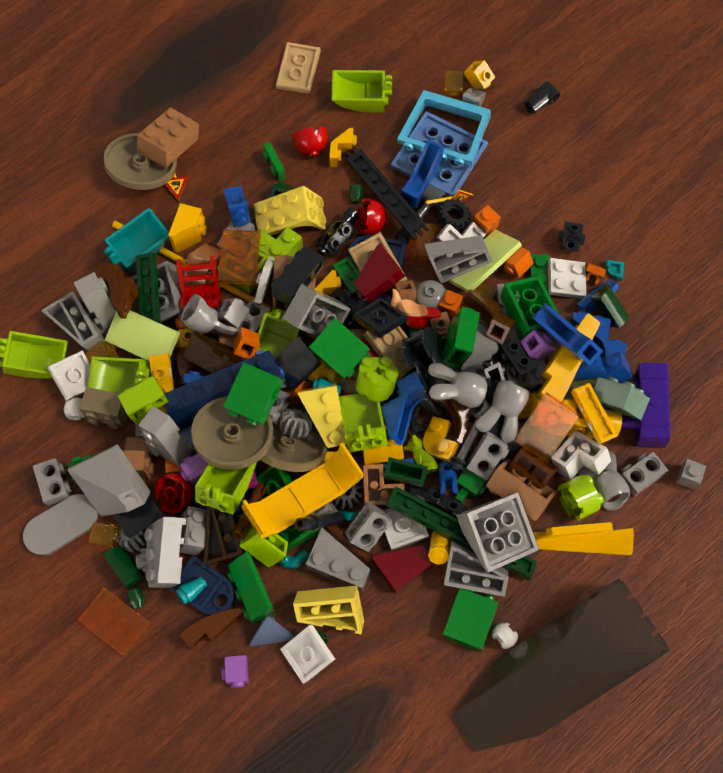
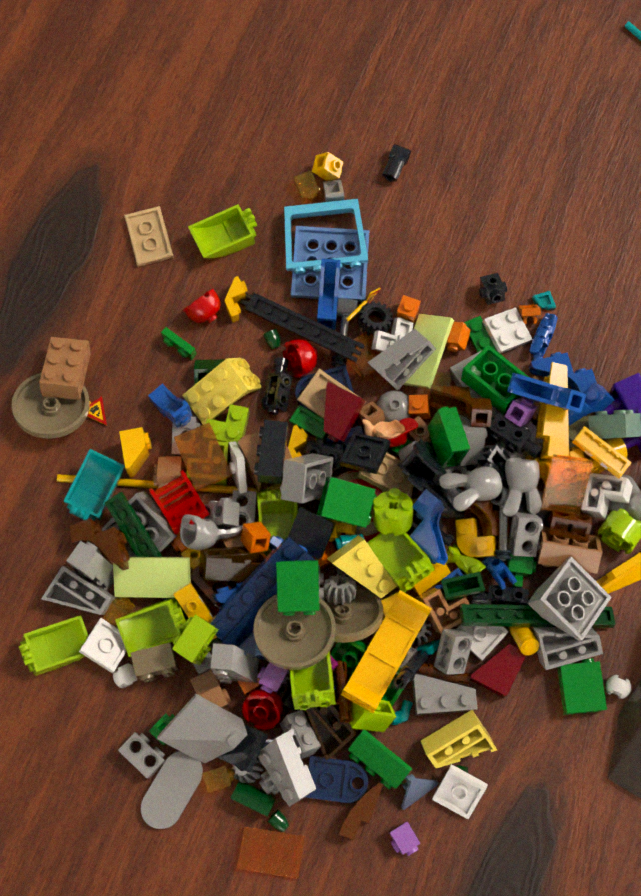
camera: 30 degrees left, 5 degrees up
teal cone [175,576,207,605] -> none
dark green brick [590,284,629,328] -> none

